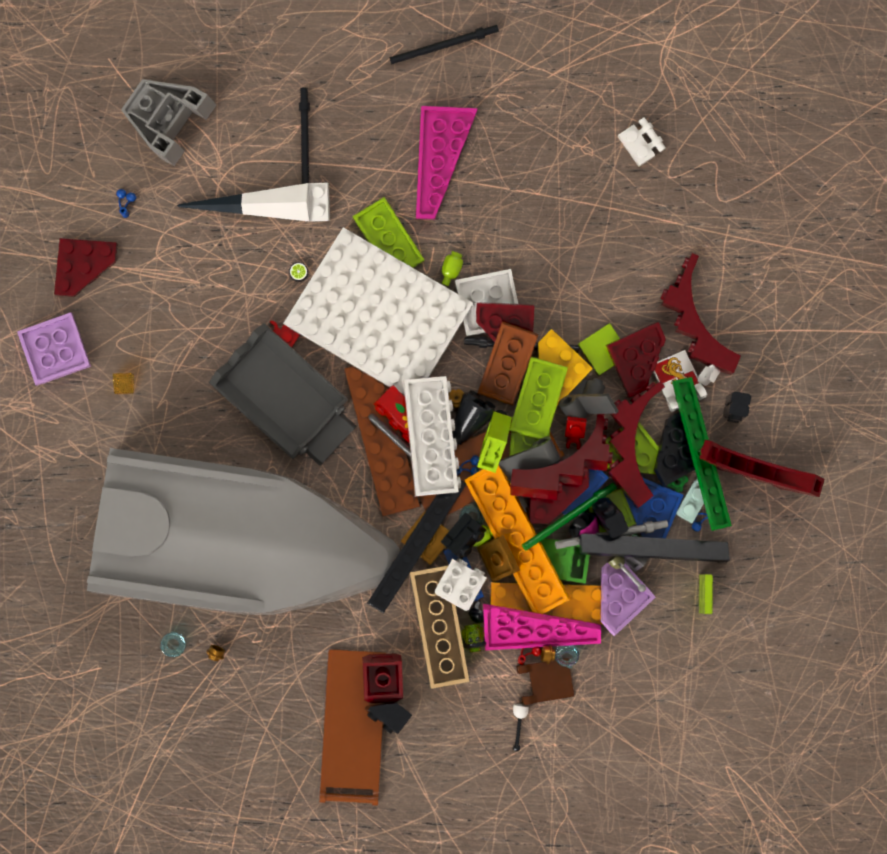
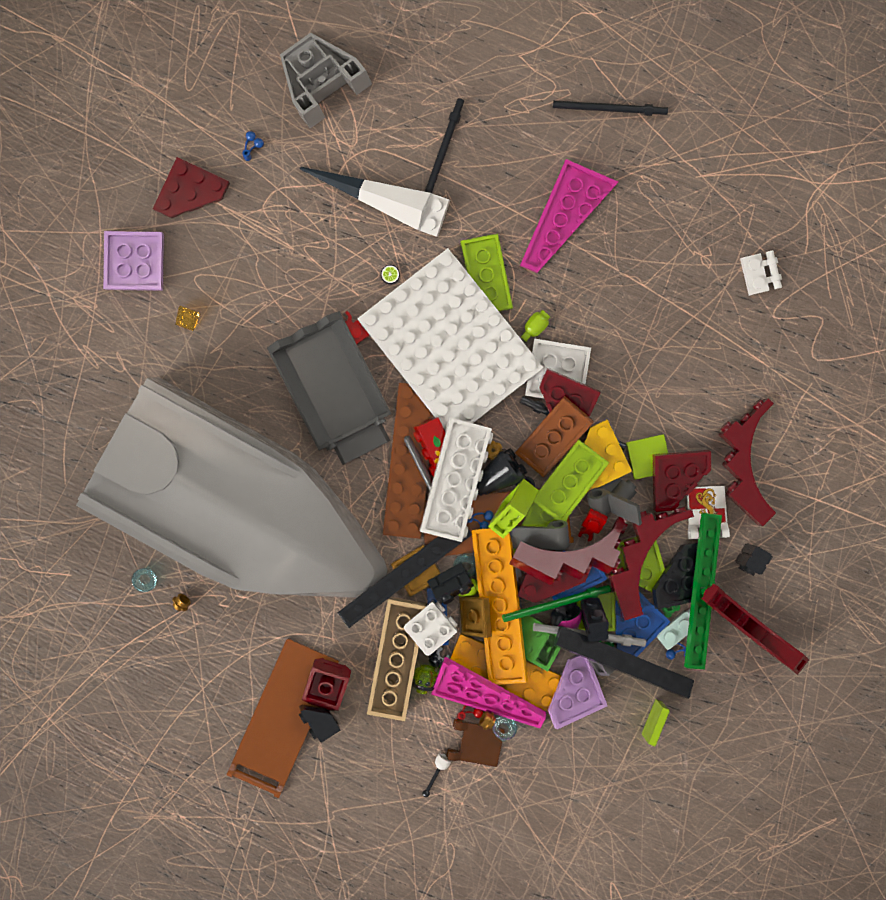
camera: 20 degrees right, 5 degrees up
hinge [608,556,646,592] -> none
white piece [698,365,720,386] -> none

